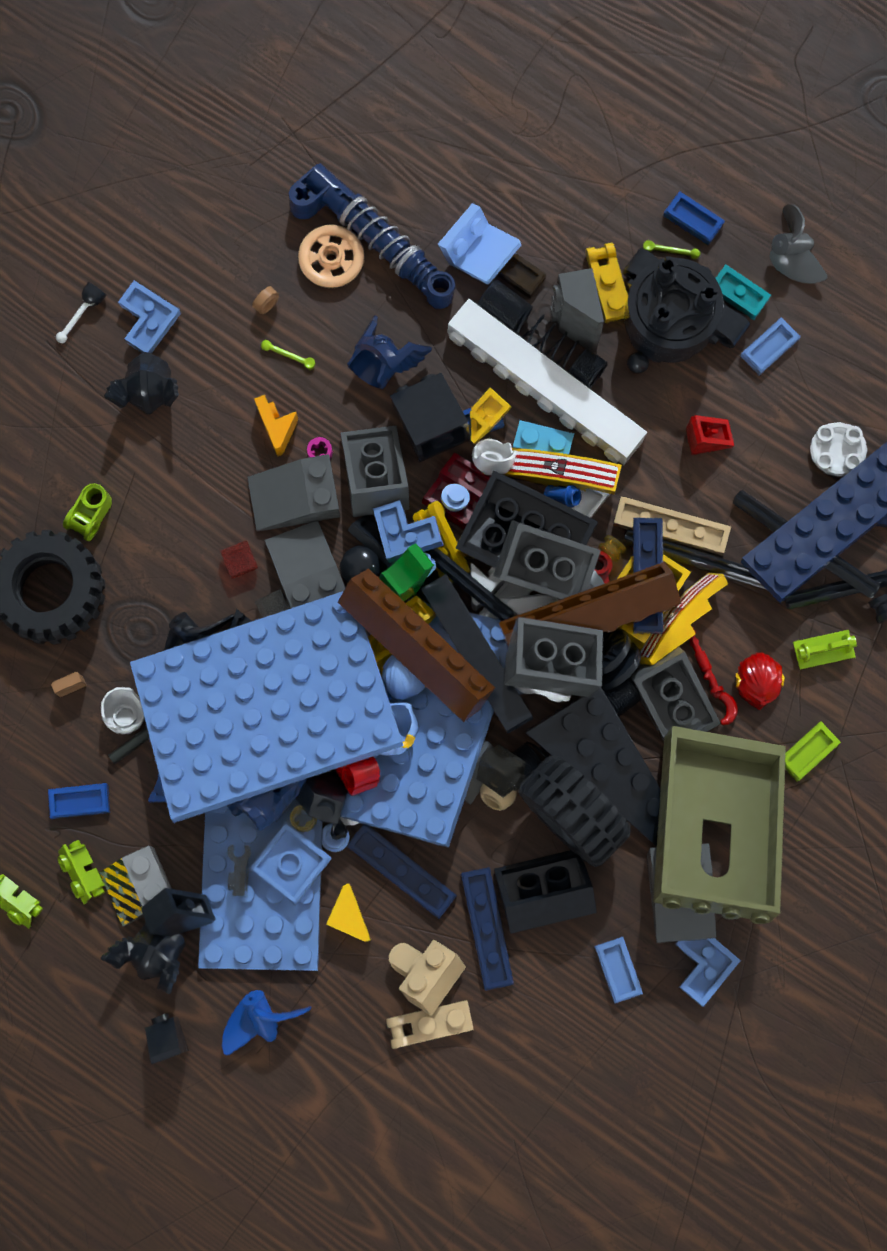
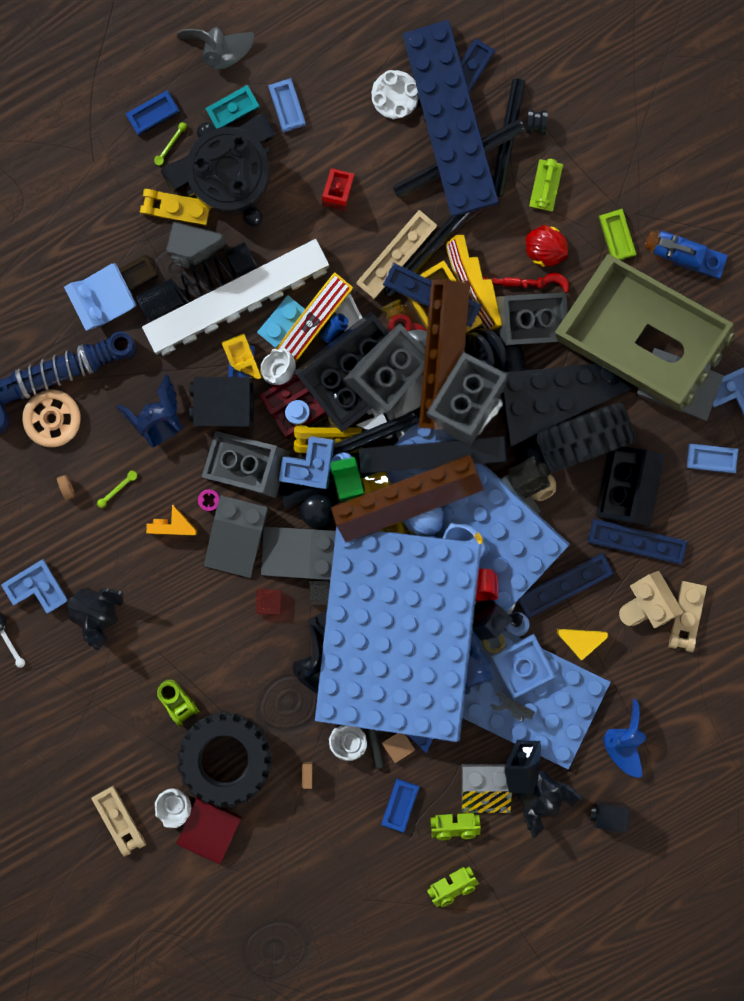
camera: 65 degrees left, 10 degrees up
none -> medium nougat tile [382,733,415,763]
none -> blue plate [644,230,728,279]

